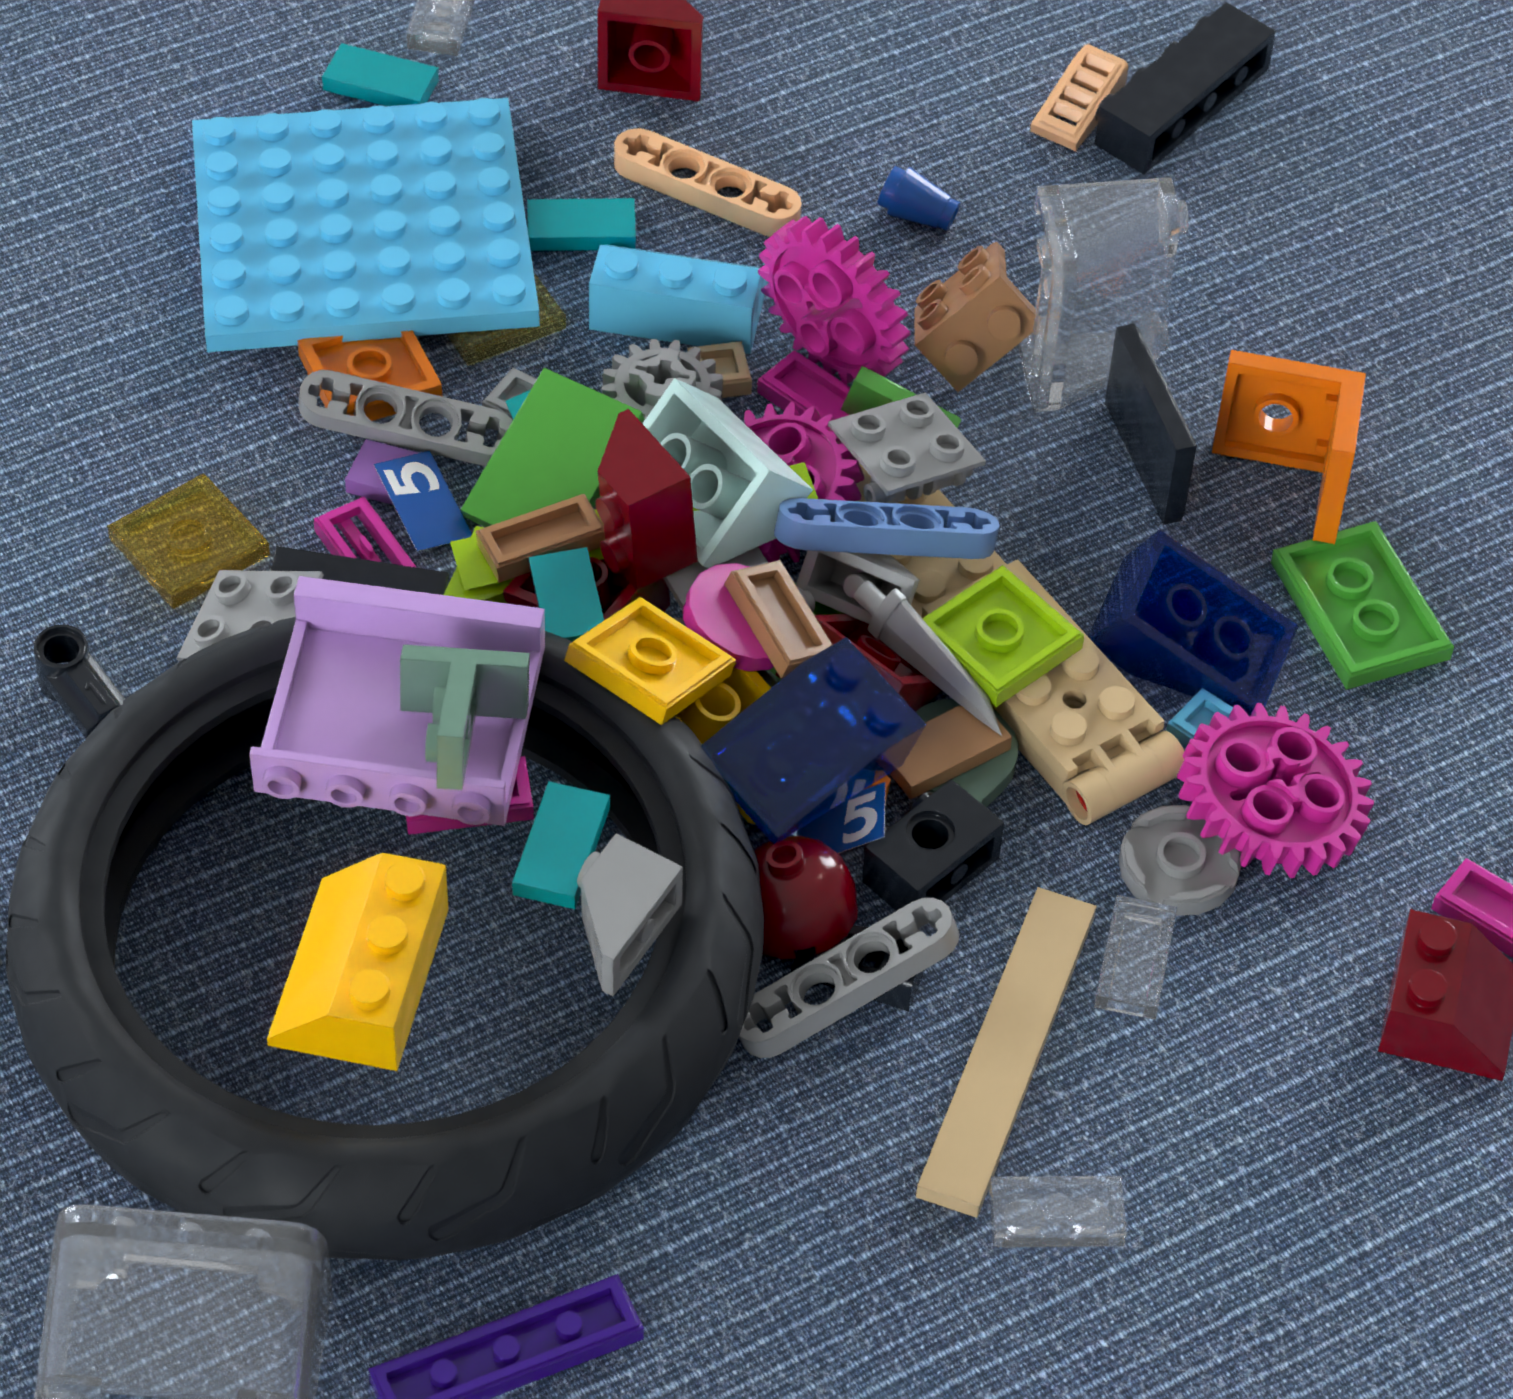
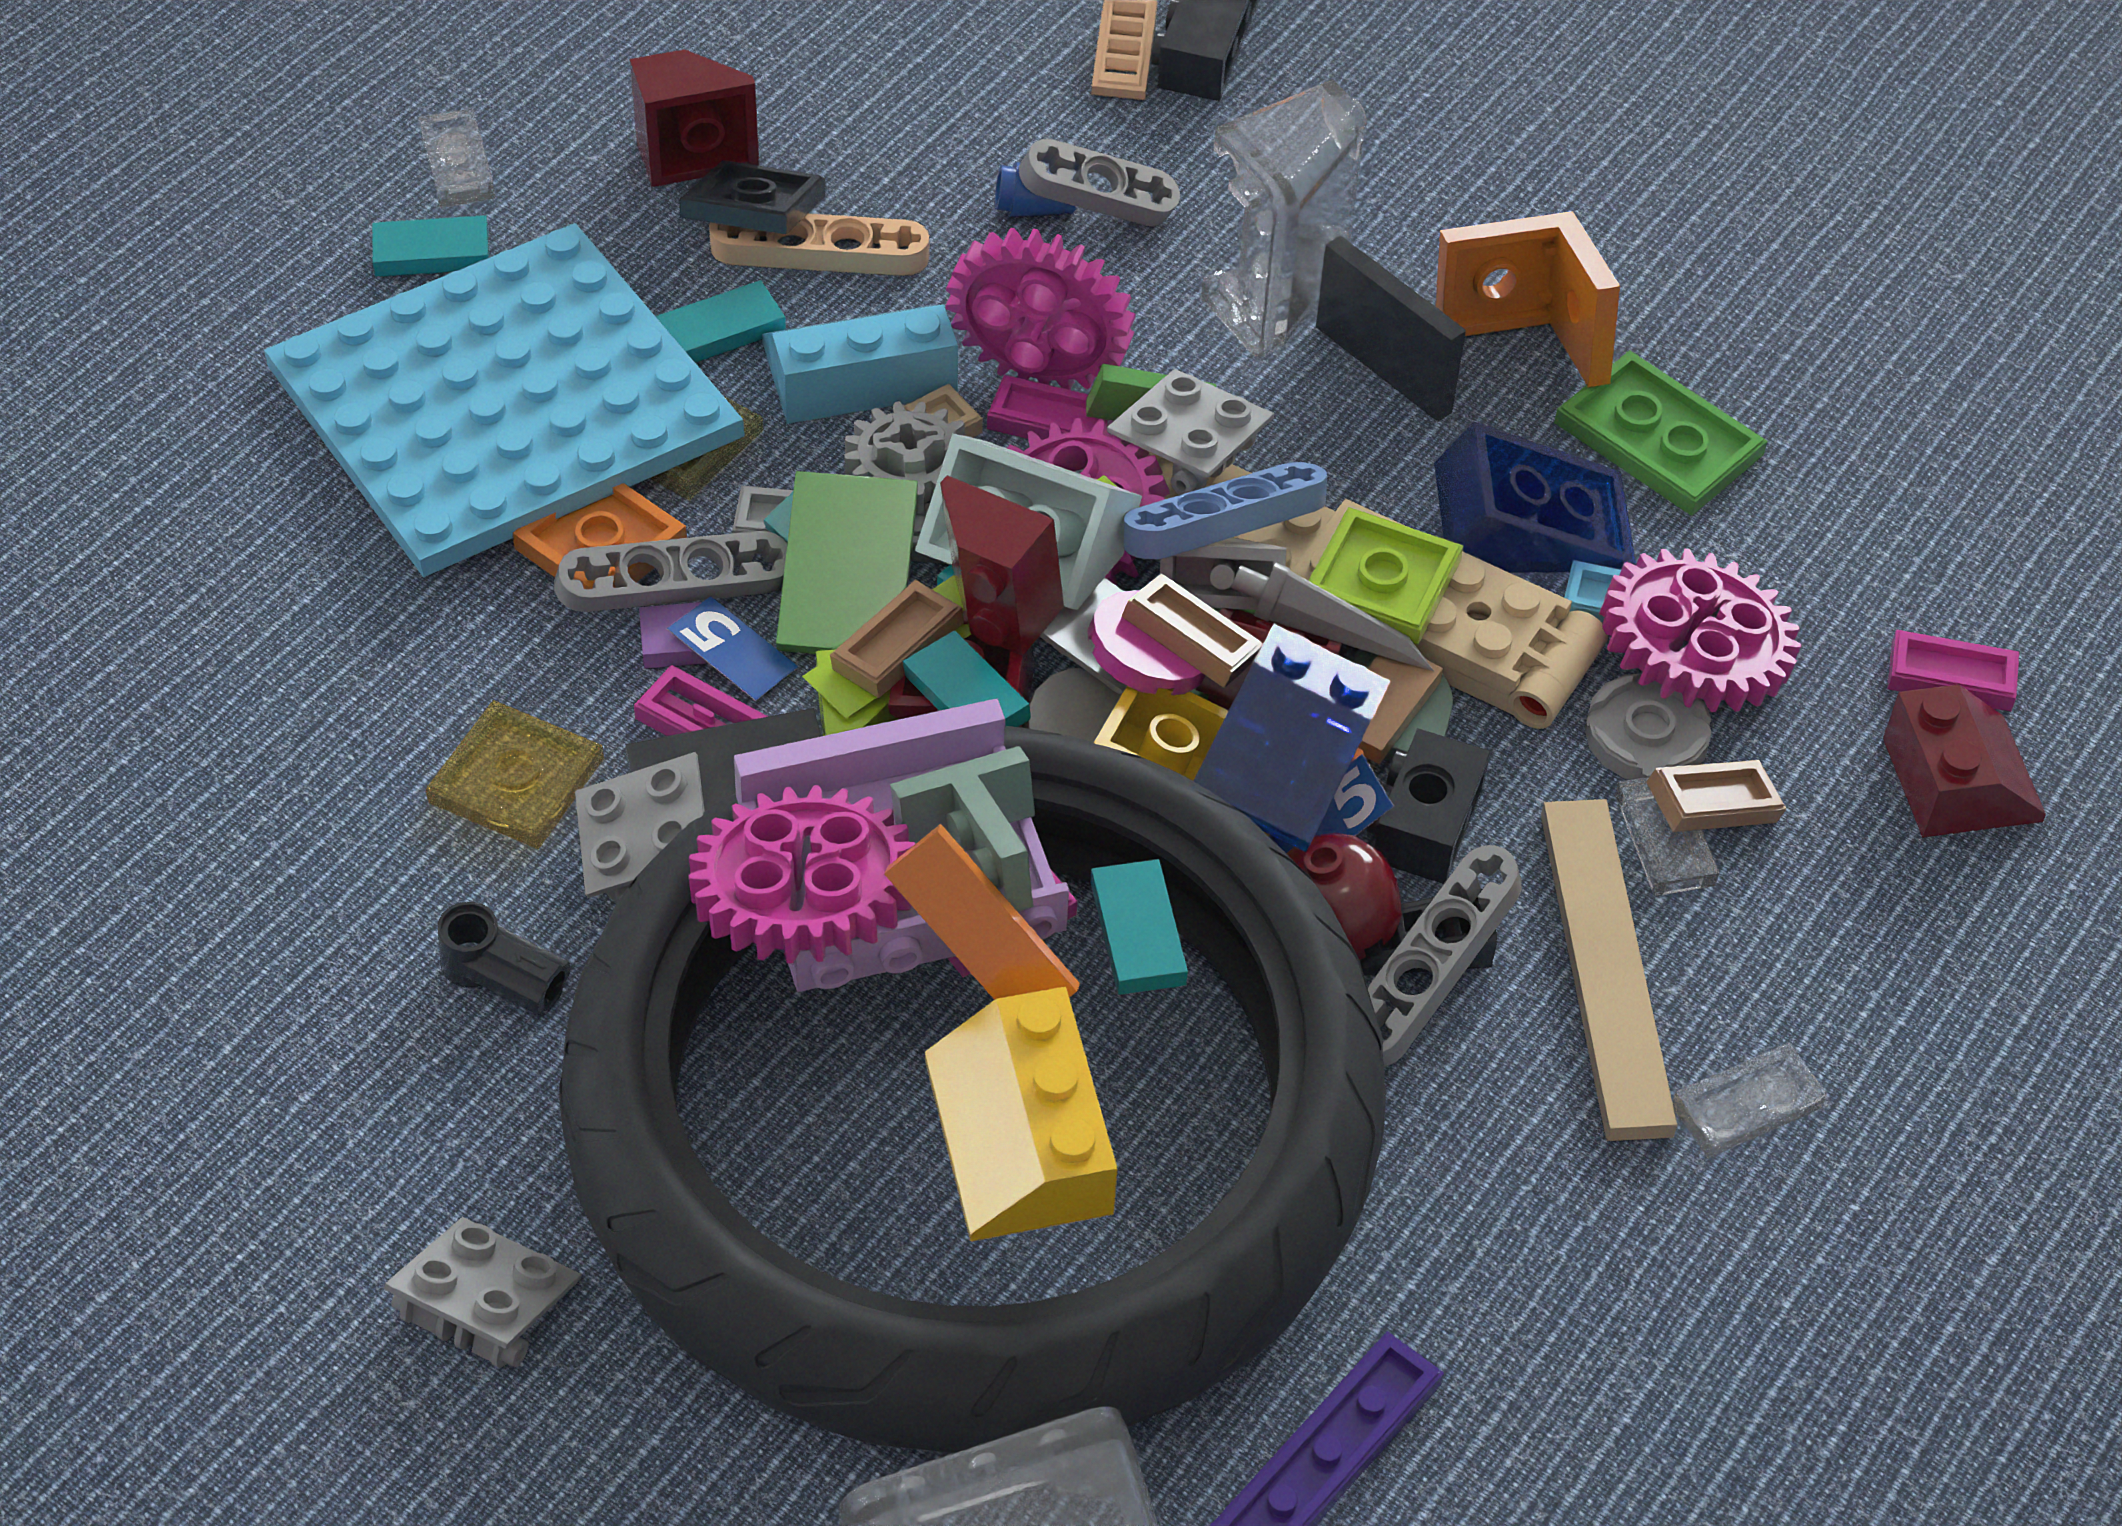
camera: 25 degrees left, 0 degrees up
yellow tile [564,597,736,725] -> none
light grey slope [577,833,683,996] -> none
medium nougat bracket [914,242,1043,392] -> none
none -> black tile [679,160,826,235]
none -> dark pink gear [688,785,915,964]
none -> orange tile [884,824,1080,1000]
none -> light grey beam [1019,139,1180,226]
none -> medium nougat tile [1646,760,1786,832]

